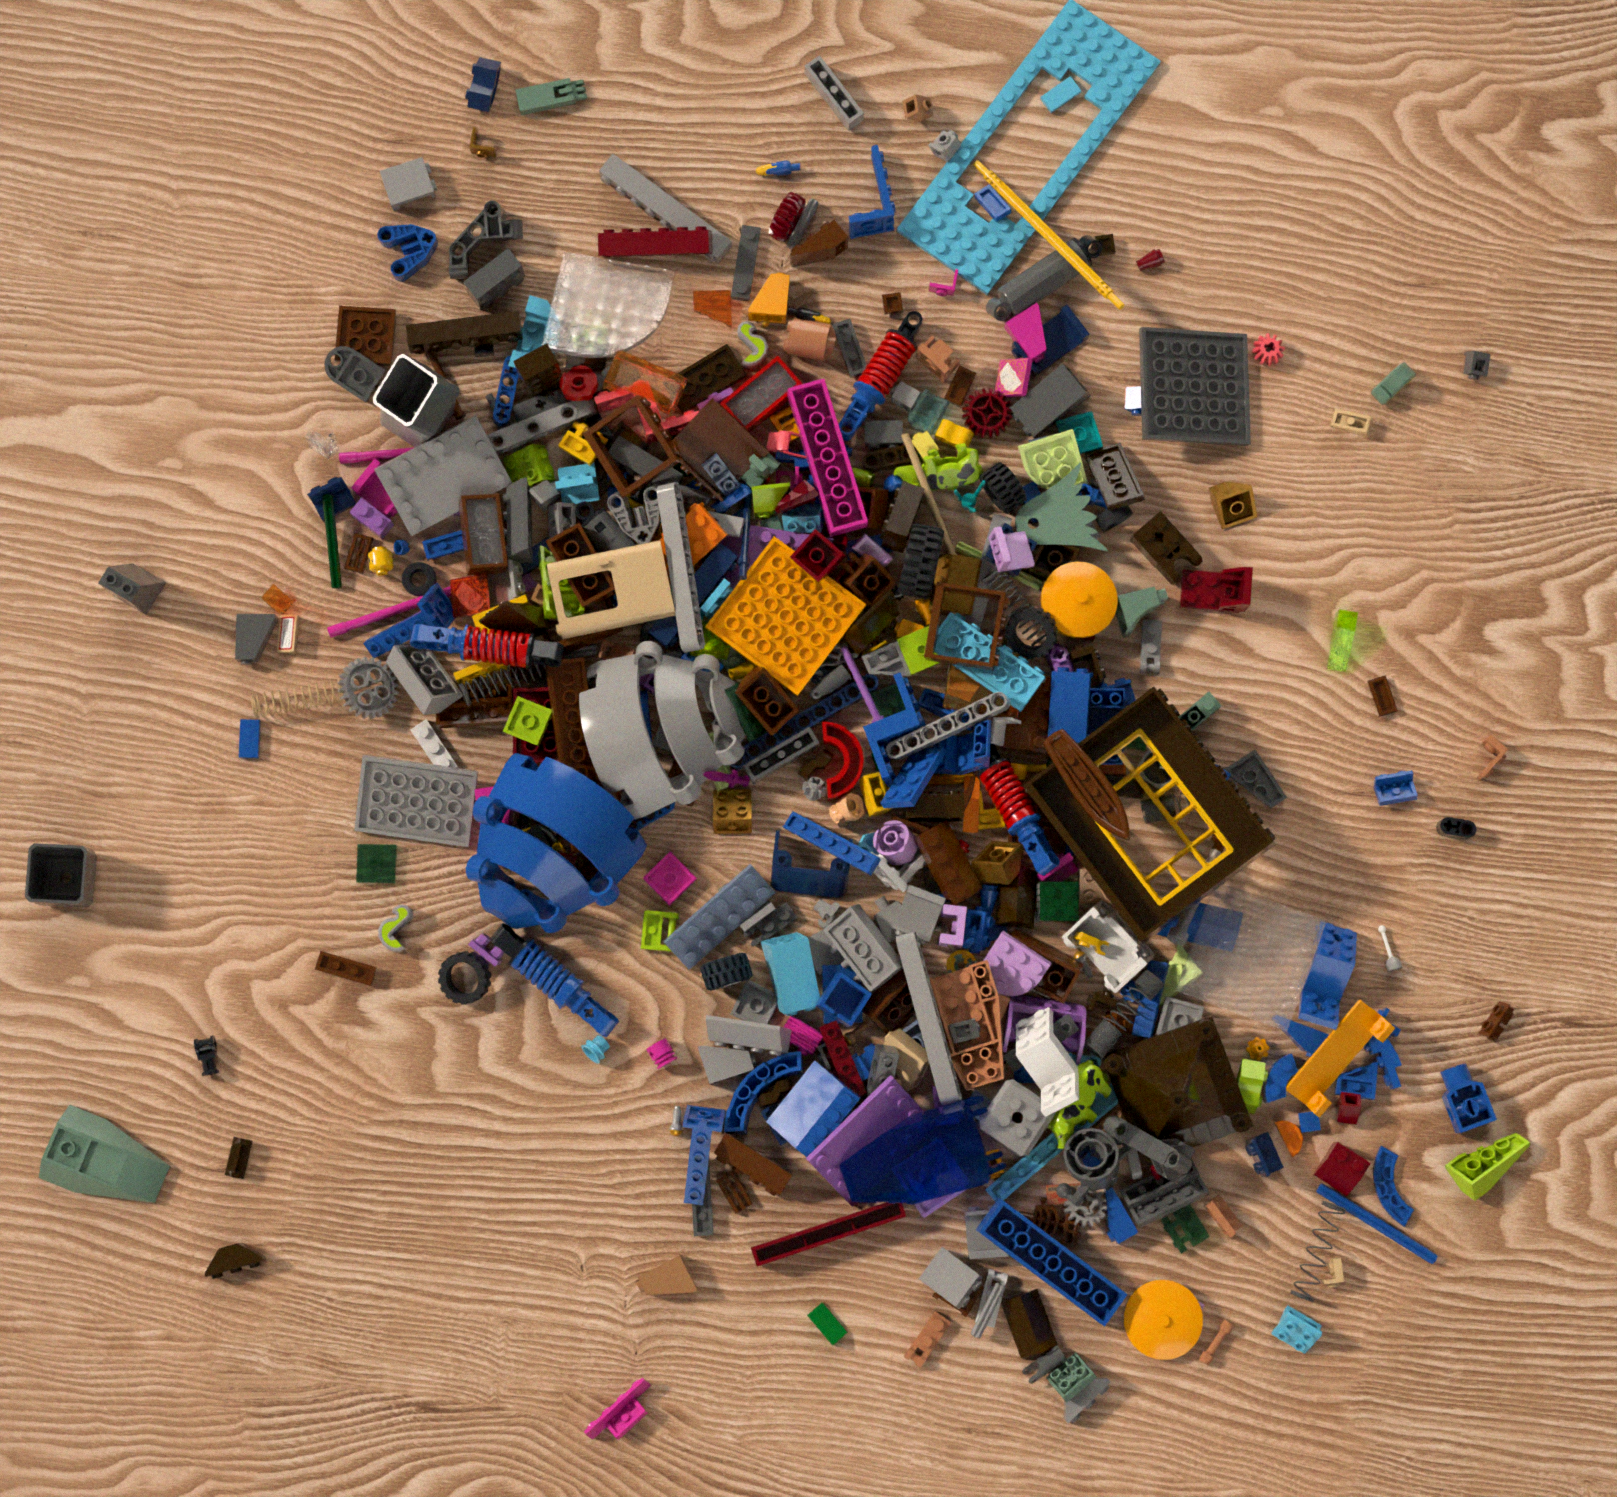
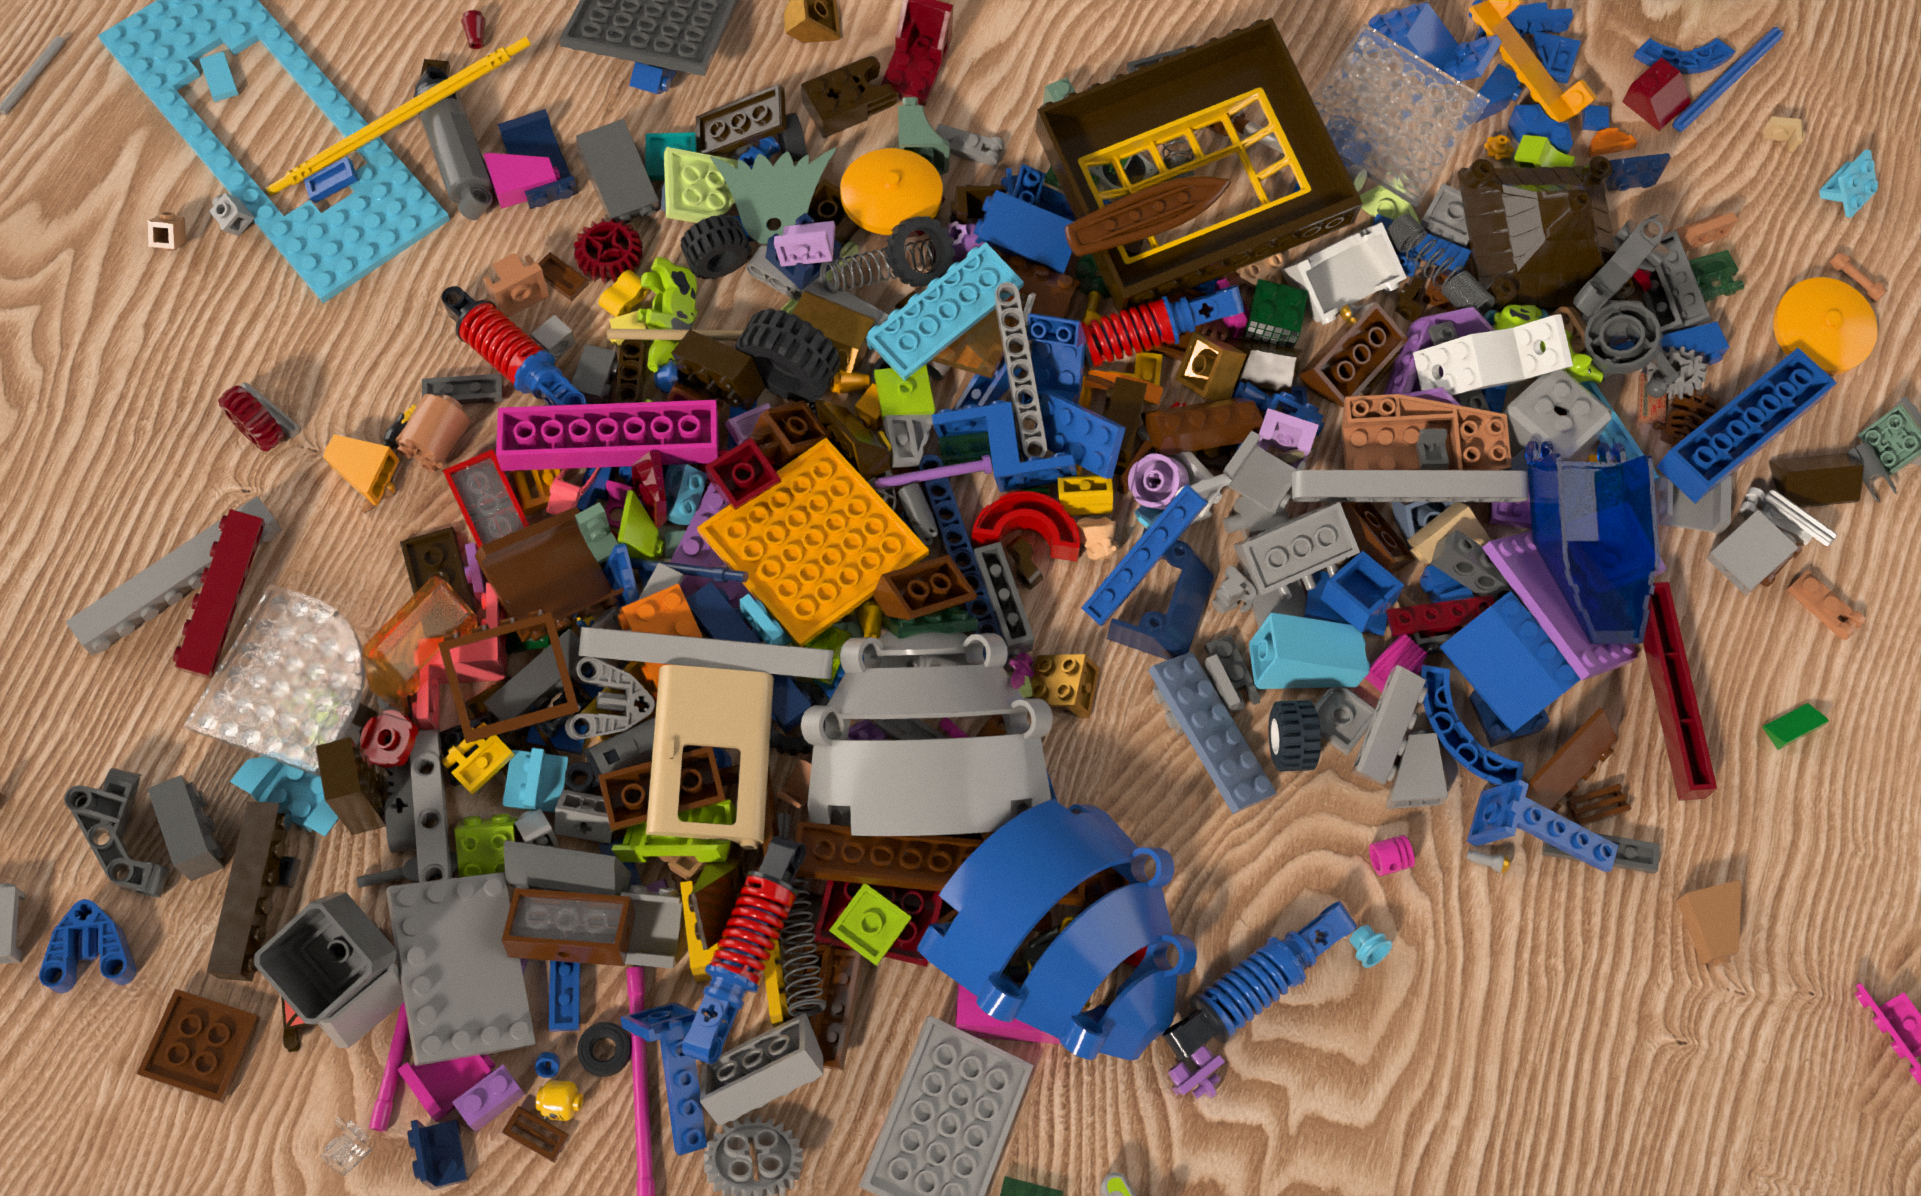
camera: 80 degrees left, 15 degrees down
dark green axle [322,494,342,589] -> none
dark grey tile [324,346,386,402] -> none
white plate [410,719,458,768] -> none
black tyre [438,951,491,1005] -> none
clear red tile [450,573,490,618] -> none
blue beam [492,355,518,426] -> none
lime plate [641,910,679,952] -> none
dark pink plate [643,851,697,906] -> none
clear orange wing [693,290,732,327] -> none
sand blue slope [701,453,741,497] -> none
dark grey plate [731,225,761,301] -> none
light grey animal [737,321,769,370] -> none
blue piece [756,160,801,176] -> none
dark brown piece [757,1079,793,1107] -> none
reddish brown slope [790,220,848,267] -> none
light grey gear [802,777,827,801] -> none
light grey brick [804,55,864,131] -> none
blue bracket [848,145,896,239] -> none
reddish brown plate [882,292,903,315] -> none
clear light blue bracket [908,389,950,436] -> none
reddish brown window [924,582,1009,671] -> none
dark pink bracket [929,269,958,297] -> none
yellow piece [946,950,977,973] -> none
teal plant [954,480,986,513] -> none
lavender plate [983,931,1052,996] -> none
tile [994,358,1032,398] -> none
yellow plate [1074,931,1109,955] -> none
dark grey piece [1290,1201,1346,1302] -> none
dark red brick [1336,1092,1361,1125] -> none

